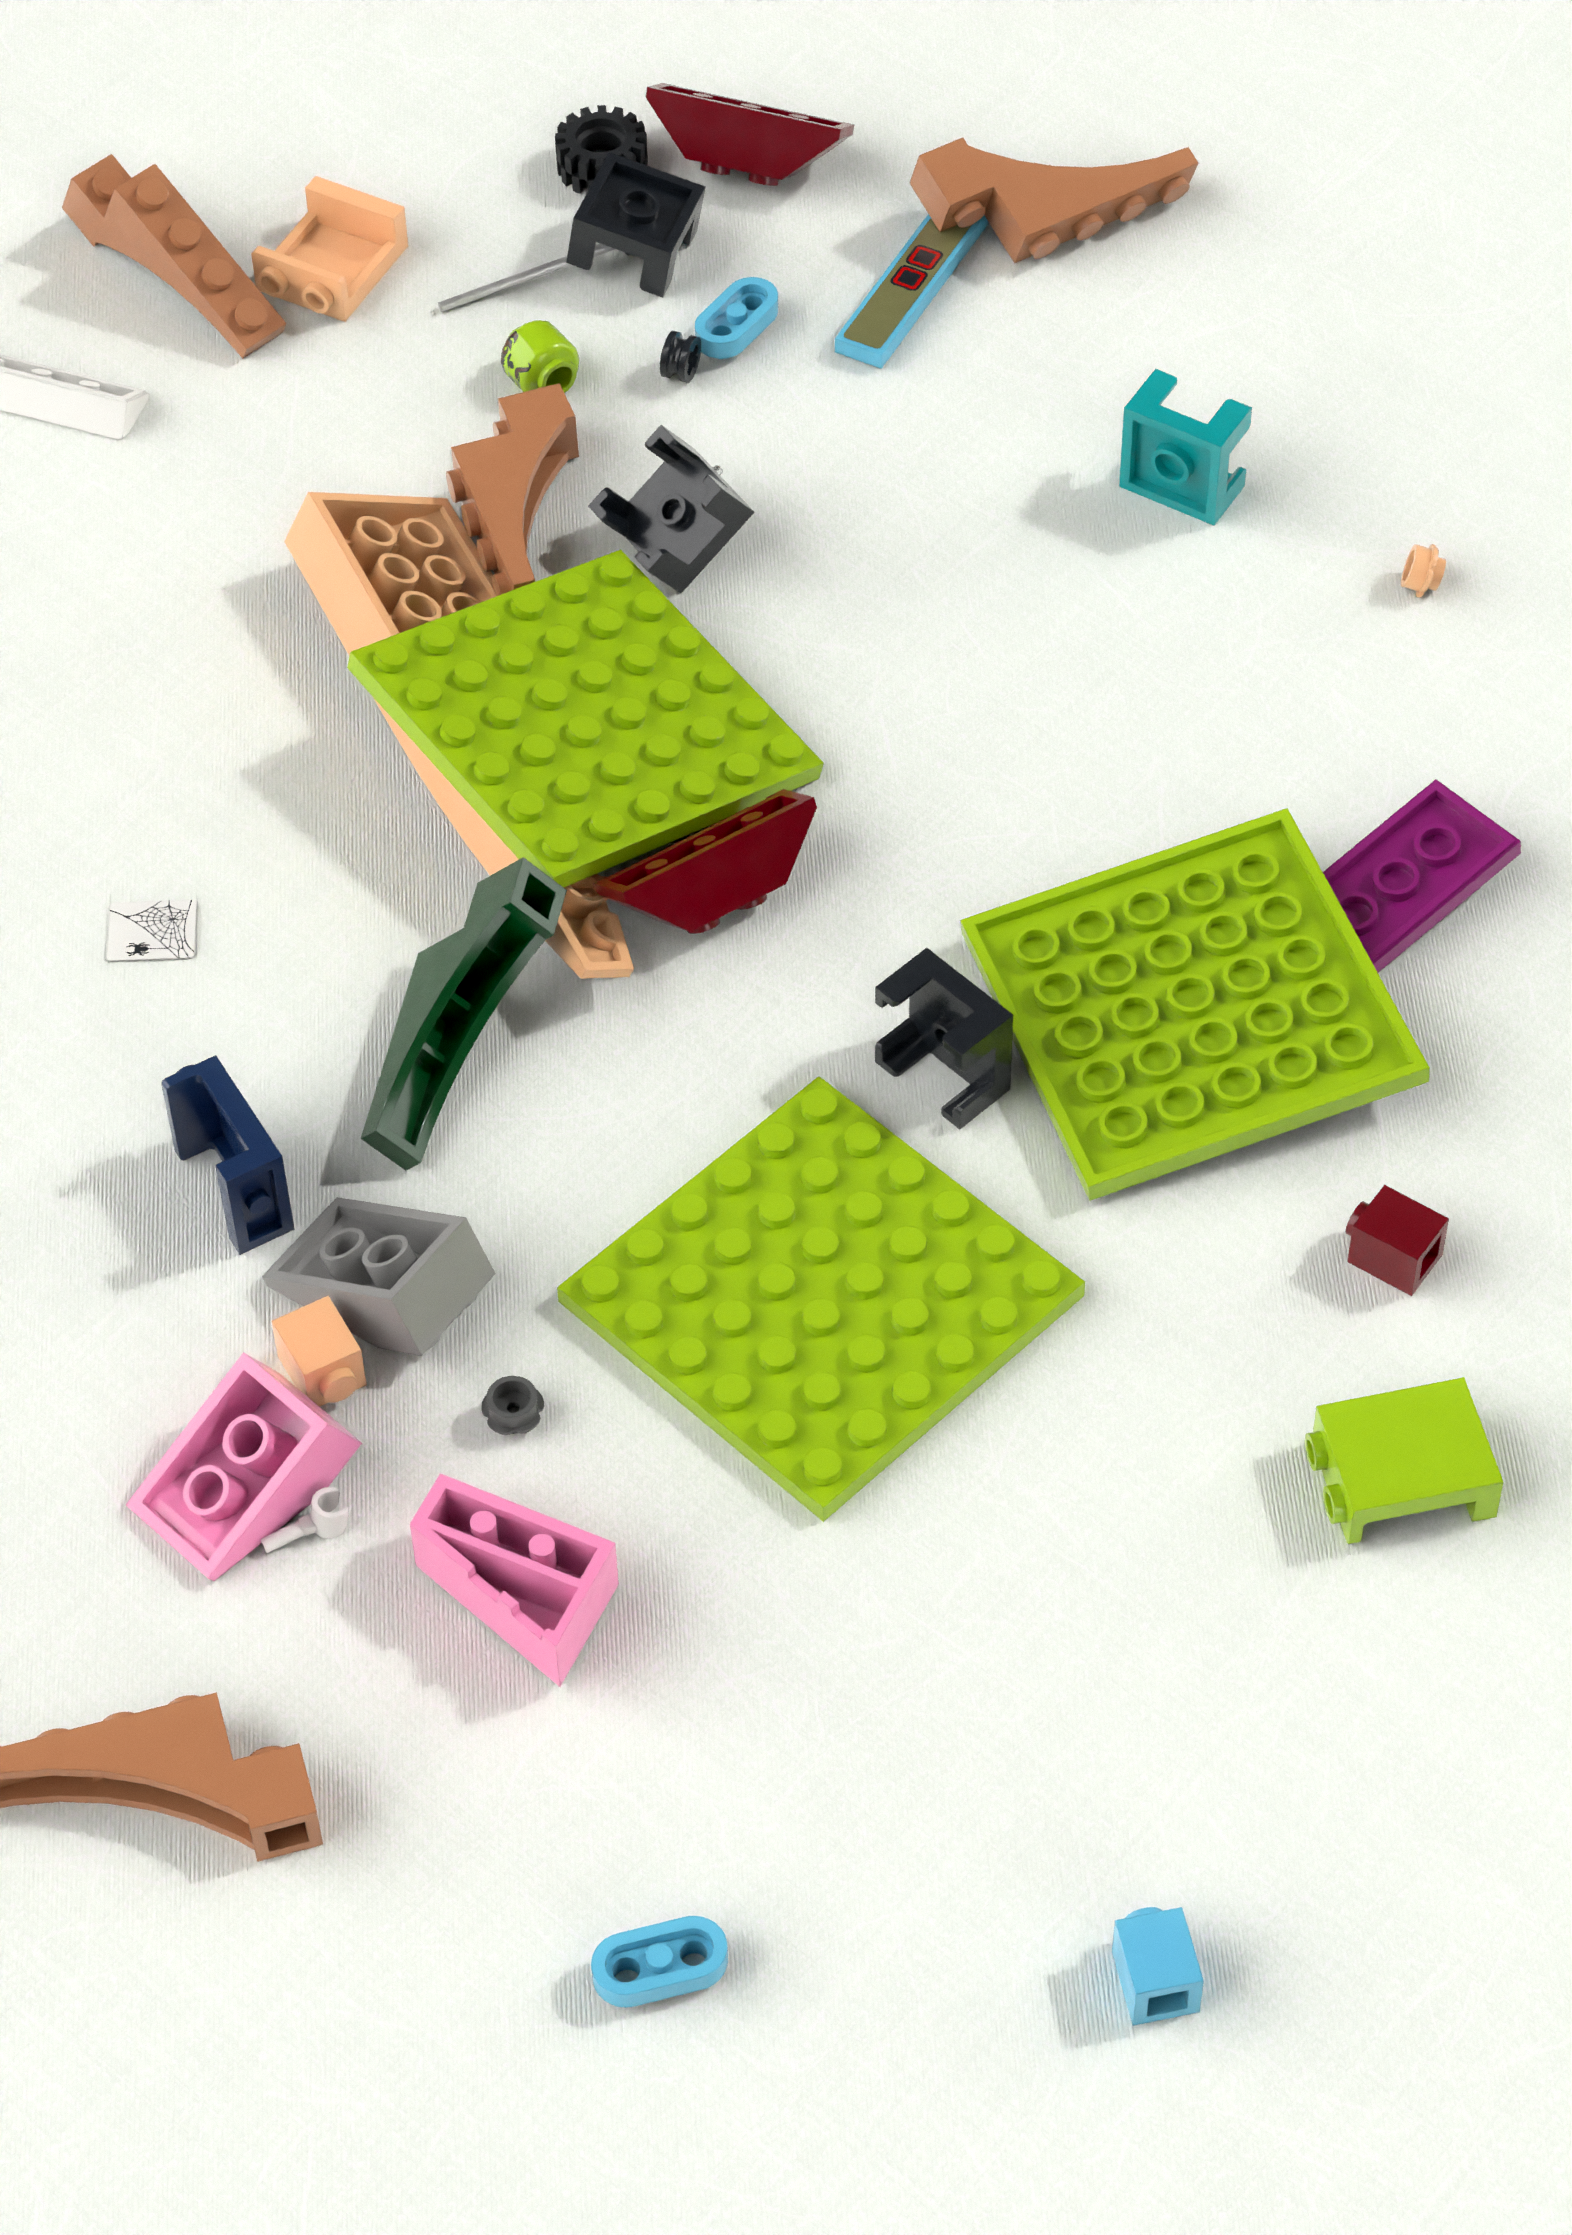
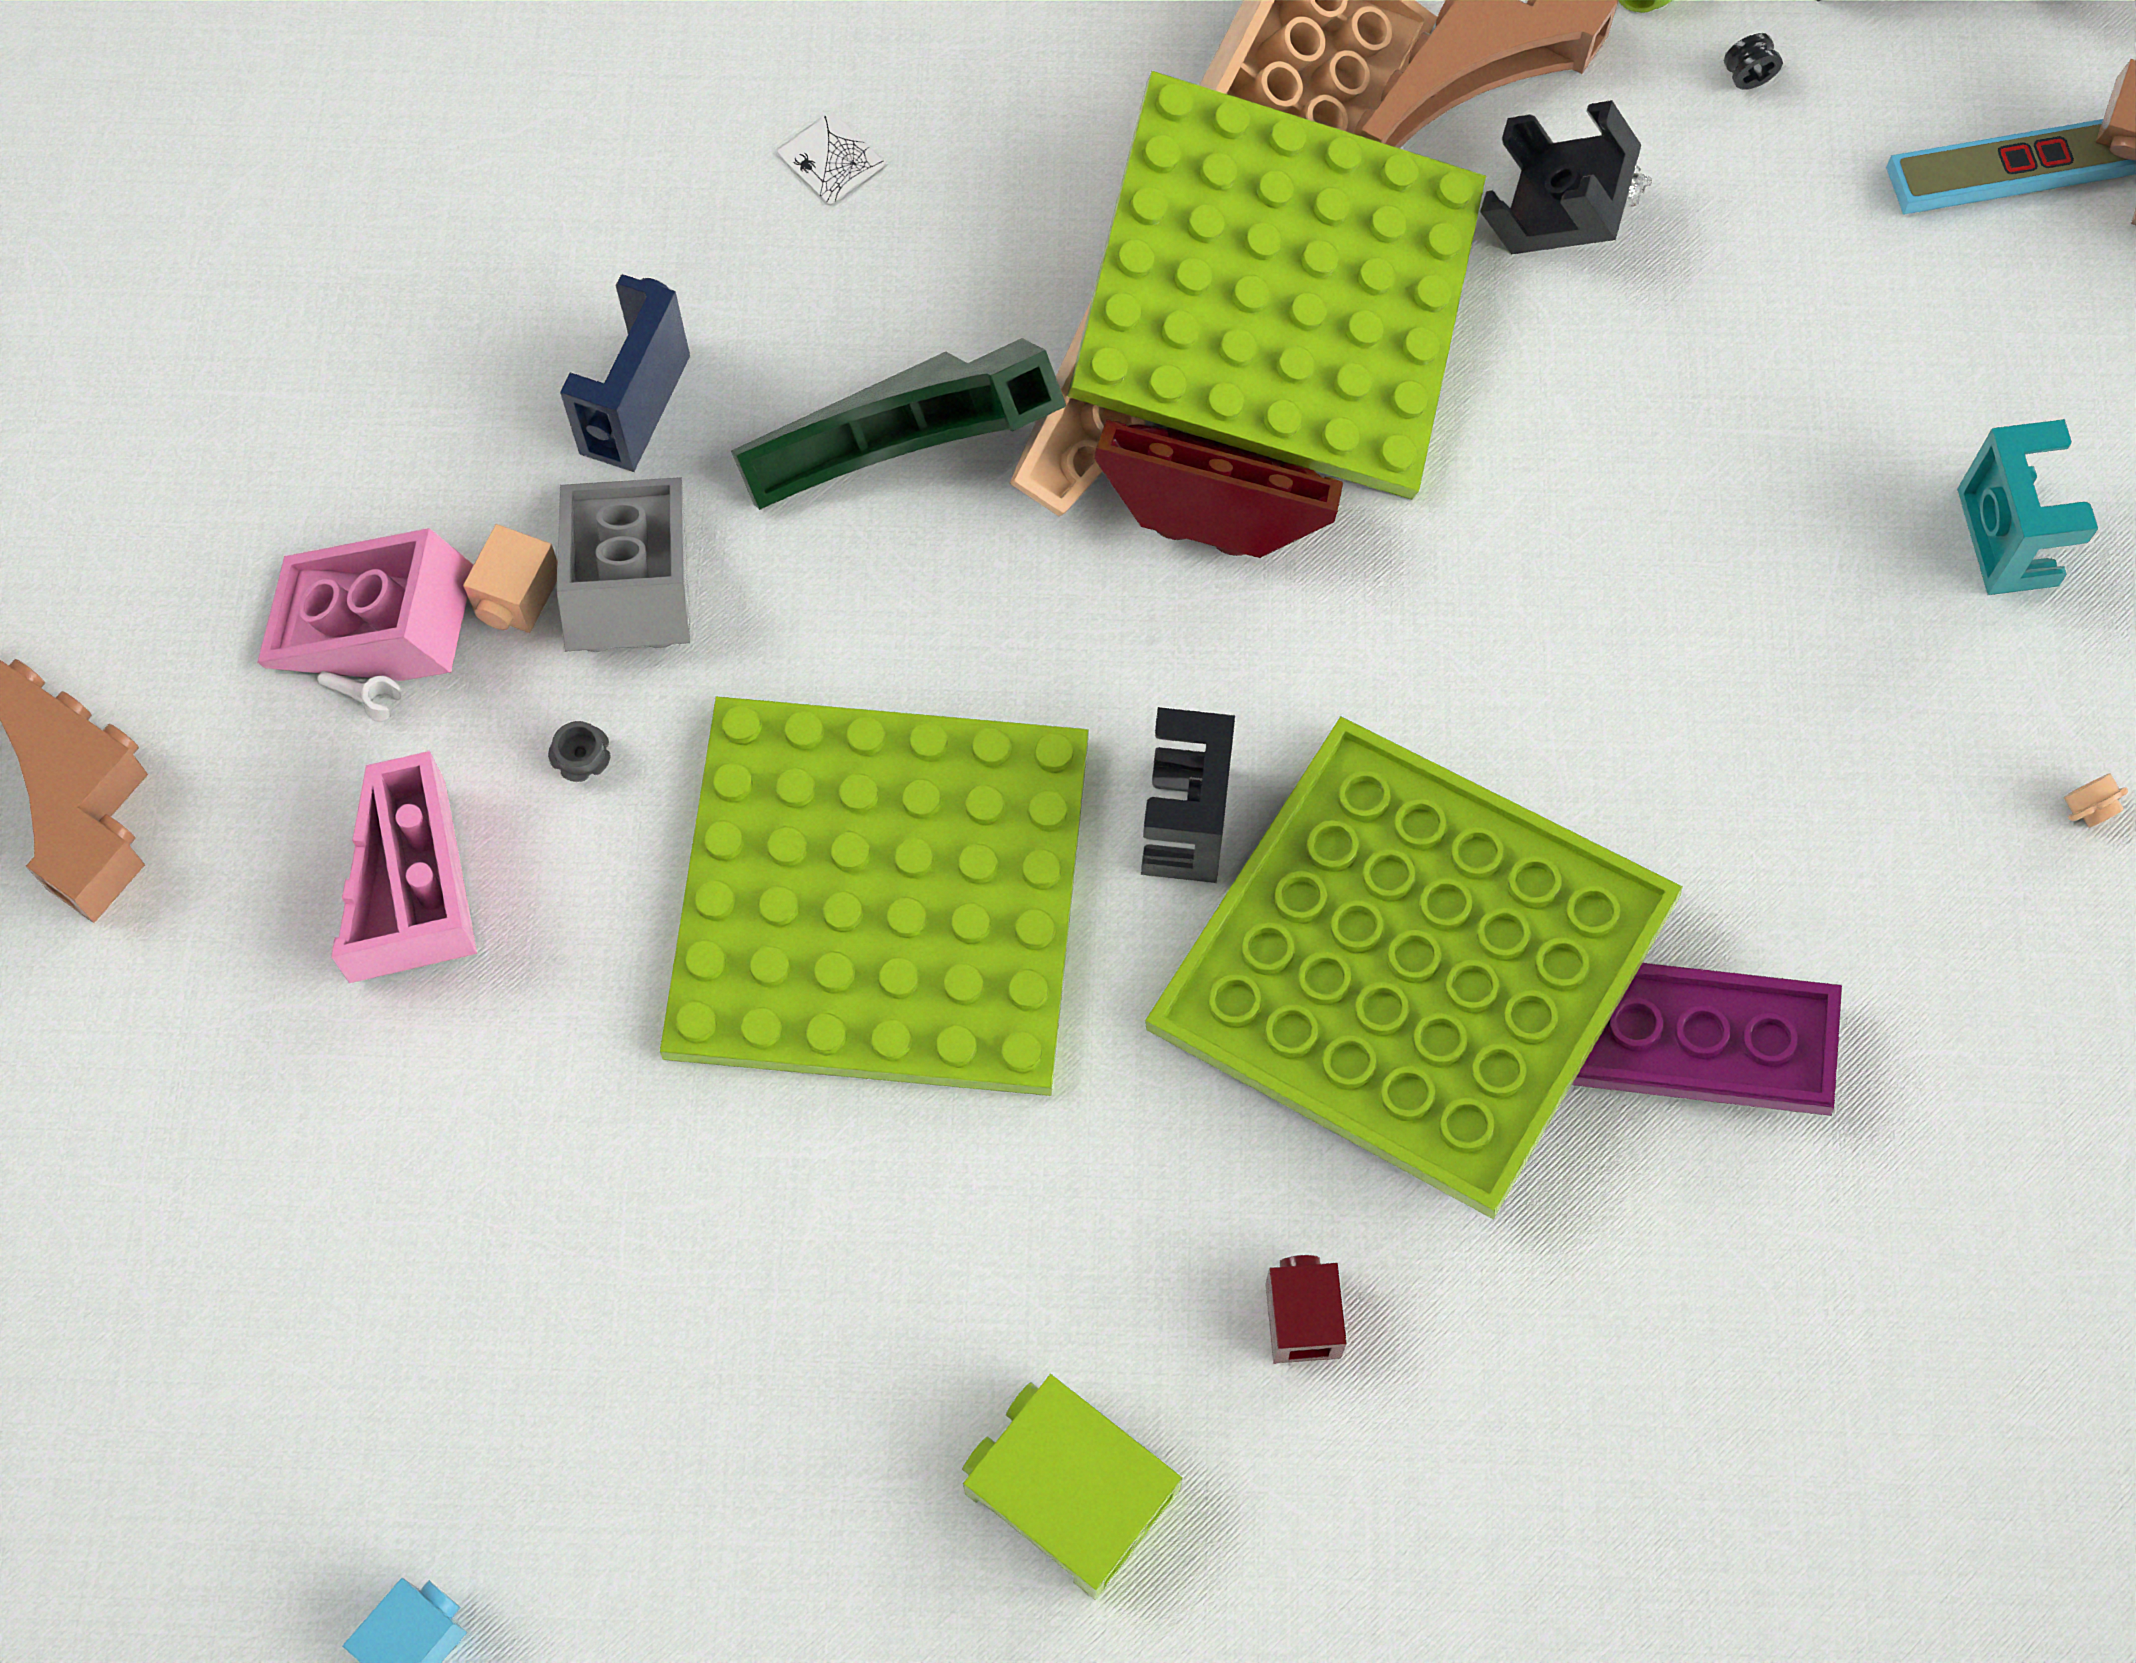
camera: 50 degrees right, 15 degrees up
medium azure plate [591,1916,728,2008] -> none
medium azure plate [695,277,778,359] -> none

